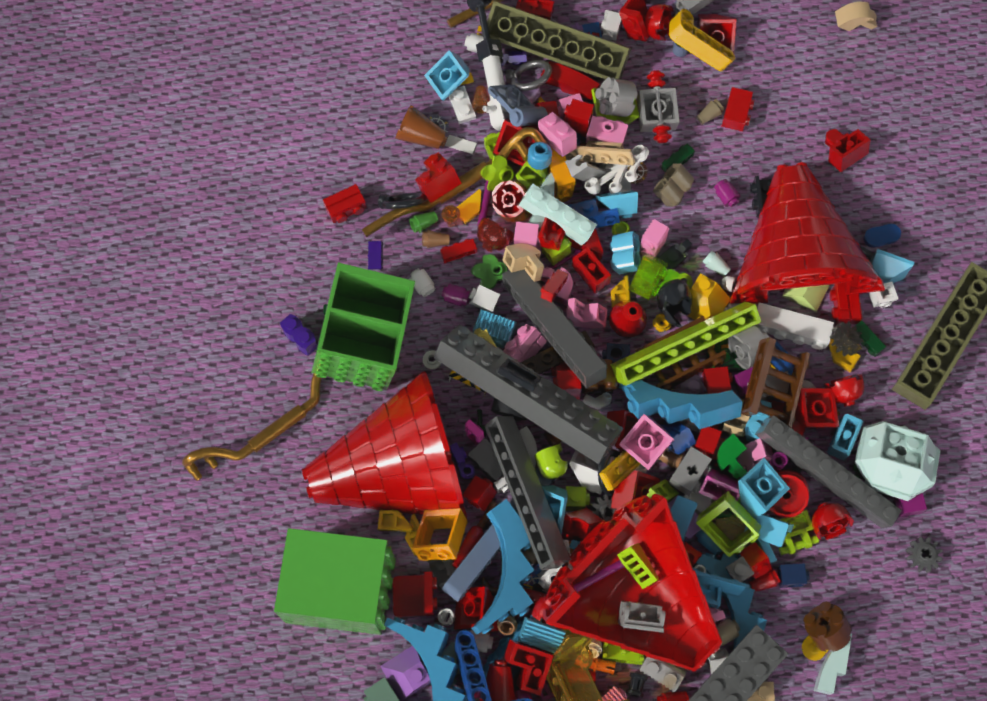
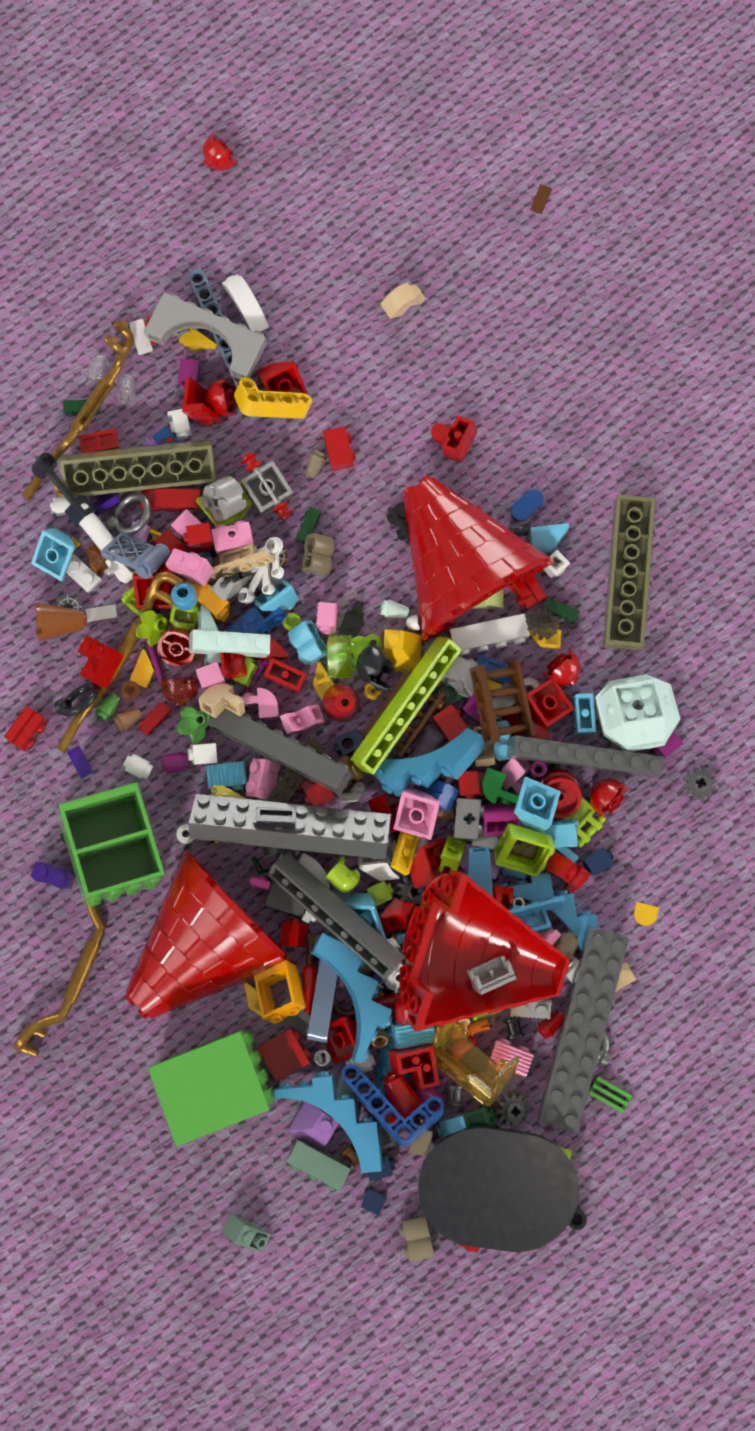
camera: 30 degrees left, 10 degrees up
yellow tile [377,510,414,532] -> none
dark purple plate [450,442,475,480] -> none
red piece [540,269,568,302] -> none
magenta bar [573,560,625,592] -> none
lime slope [617,543,659,589] -> none
magenta brick [714,179,741,207] -> none
light grey plate [725,556,754,583] -> none
reddish brown brick [803,601,852,652] -> none
light aqua slope [814,634,852,695] -> none

